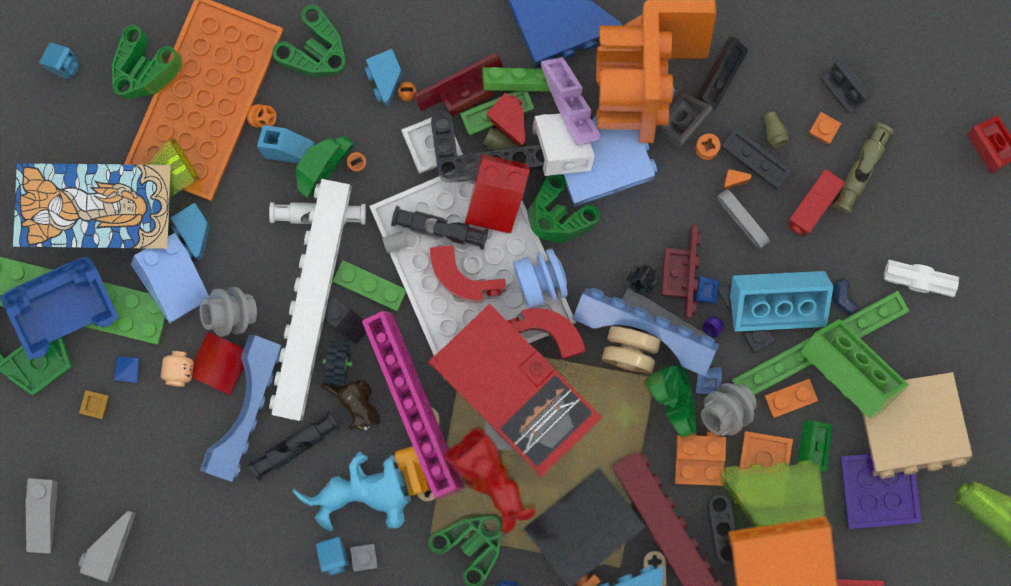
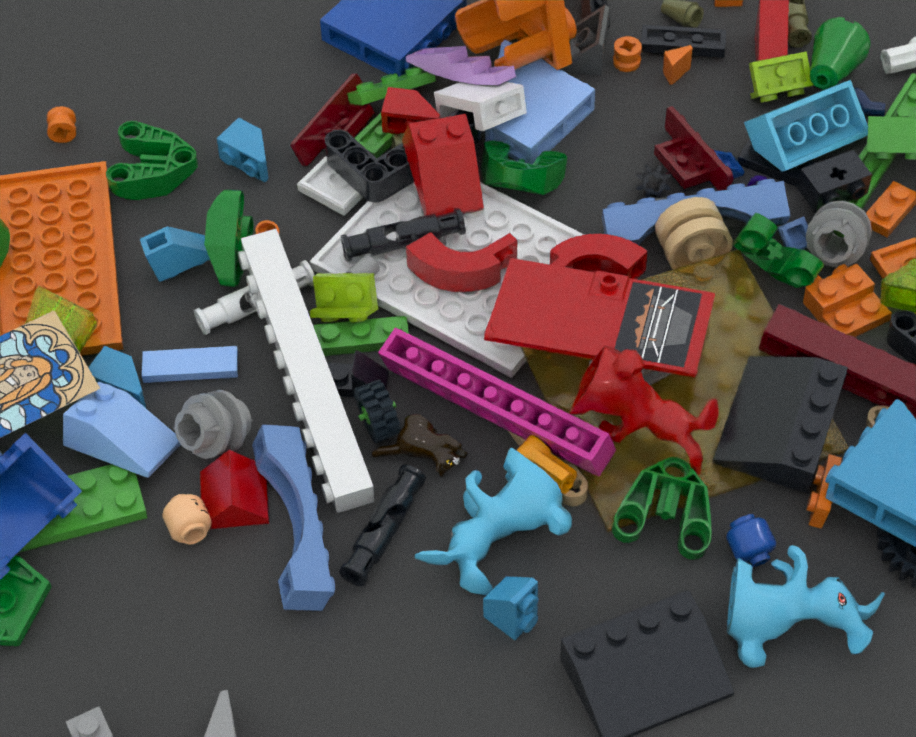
camera: 30 degrees left, 30 degrees down
pearl gold plate [79,390,110,420] -> none
blue slope [114,356,141,383] -> none
orange wheel [247,104,276,128] -> none
flat silver plate [350,544,378,572] -> none
orange hinge [398,82,417,102] -> none
light blue wheel [513,248,568,309] -> none
light grey beam [717,189,770,249] -> none
none -> light blue tile [142,346,238,383]
none -> lime bracket [309,273,378,322]
none -> lime bracket [749,51,813,103]
none -> black brick [797,150,872,213]
none -> green cone [810,17,871,90]

